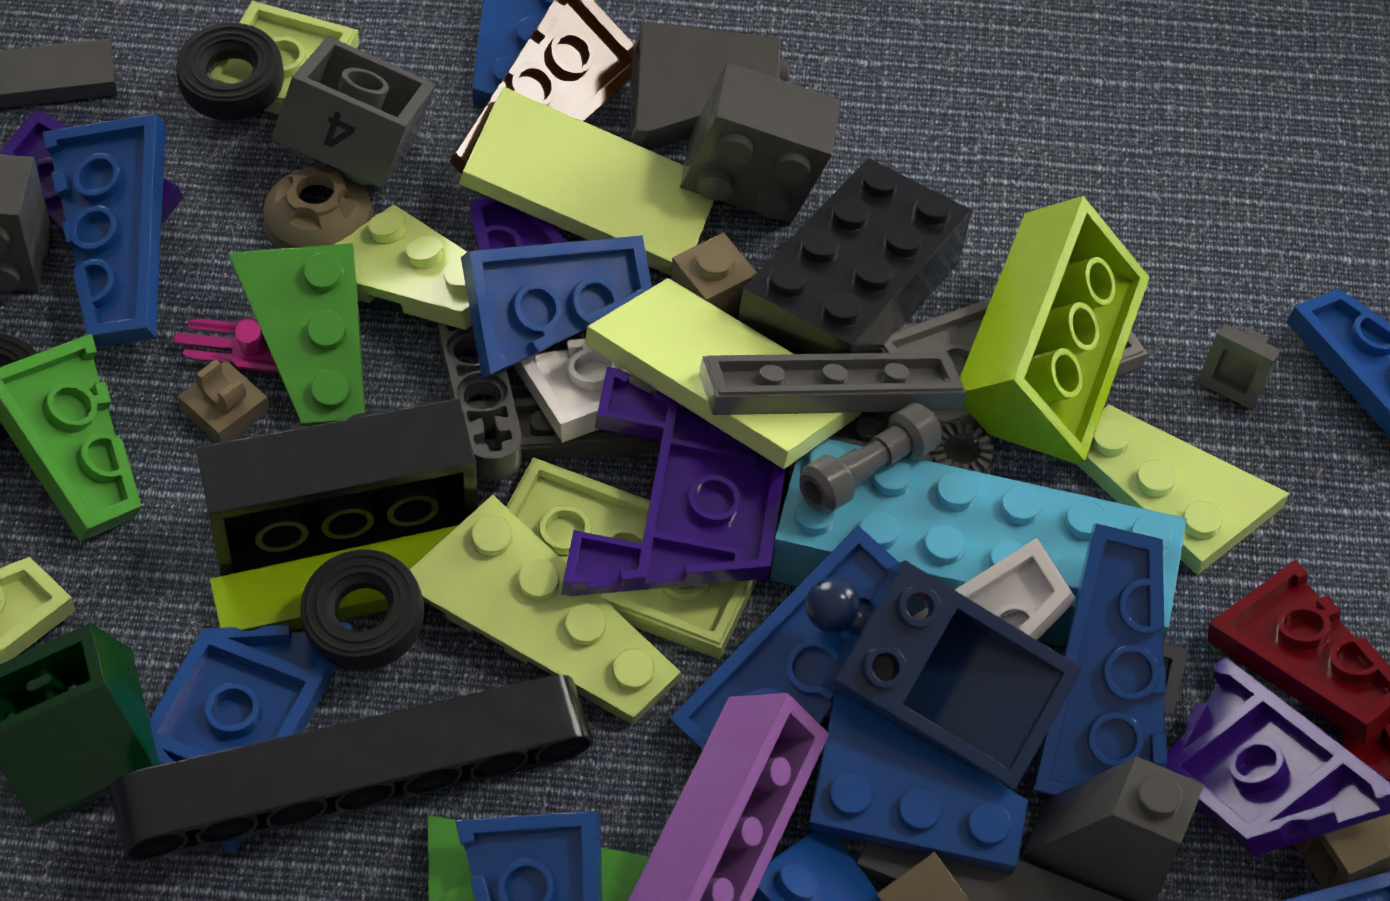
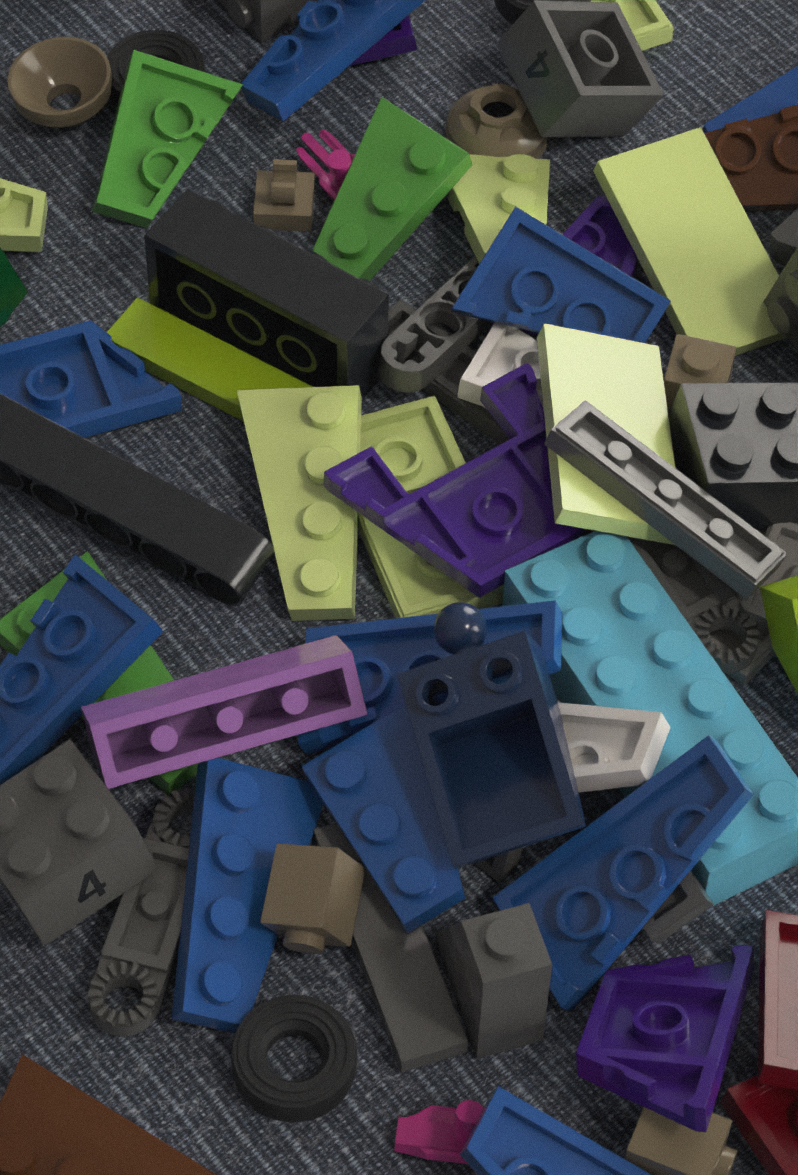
camera: 50 degrees right, 0 degrees up
black tyre [300,549,424,671] -> none
dark grey piece [799,403,942,514] -> none

